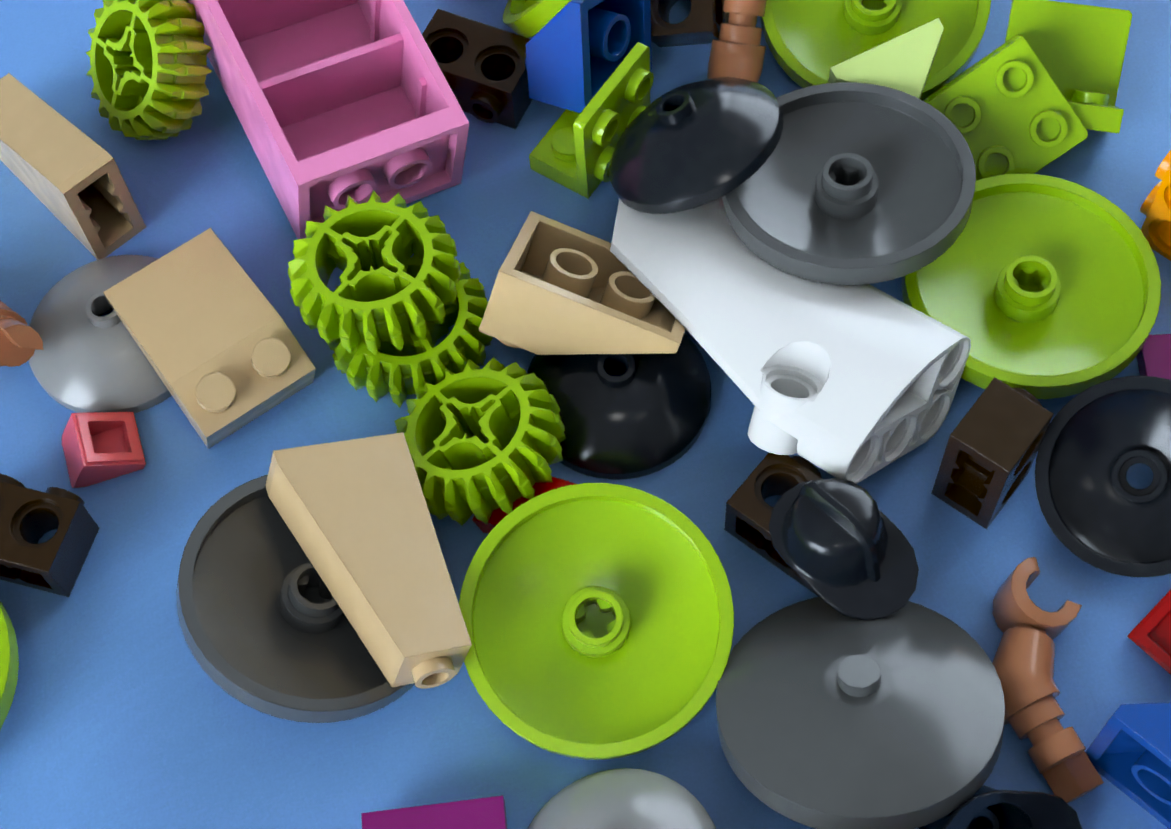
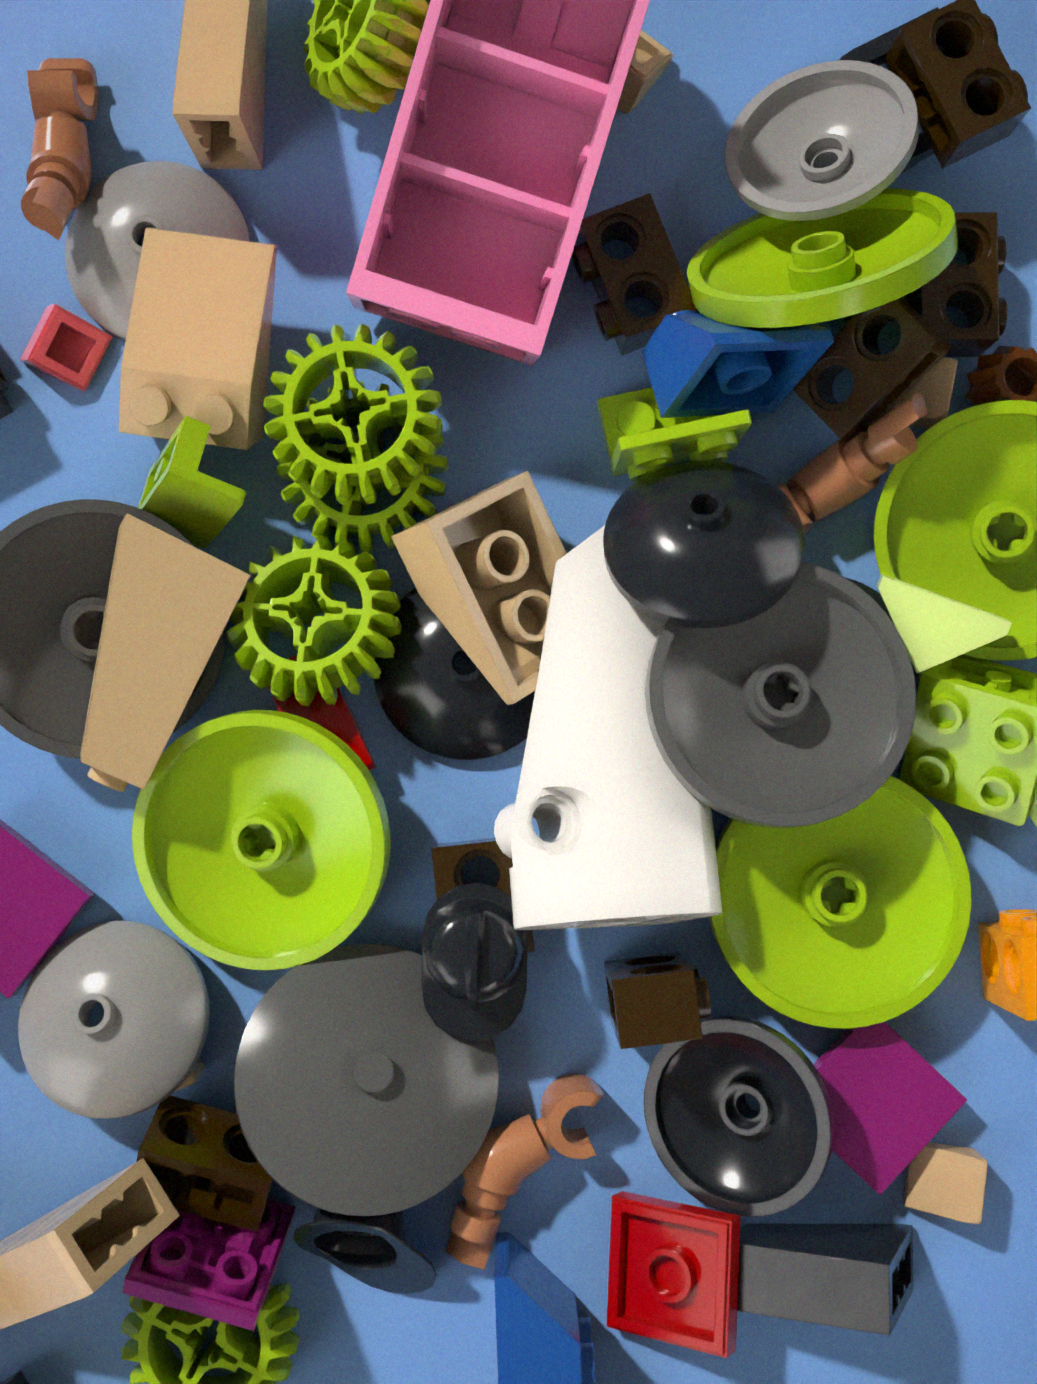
camera: 40 degrees right, 25 degrees up
none -> lime panel [138,415,246,549]

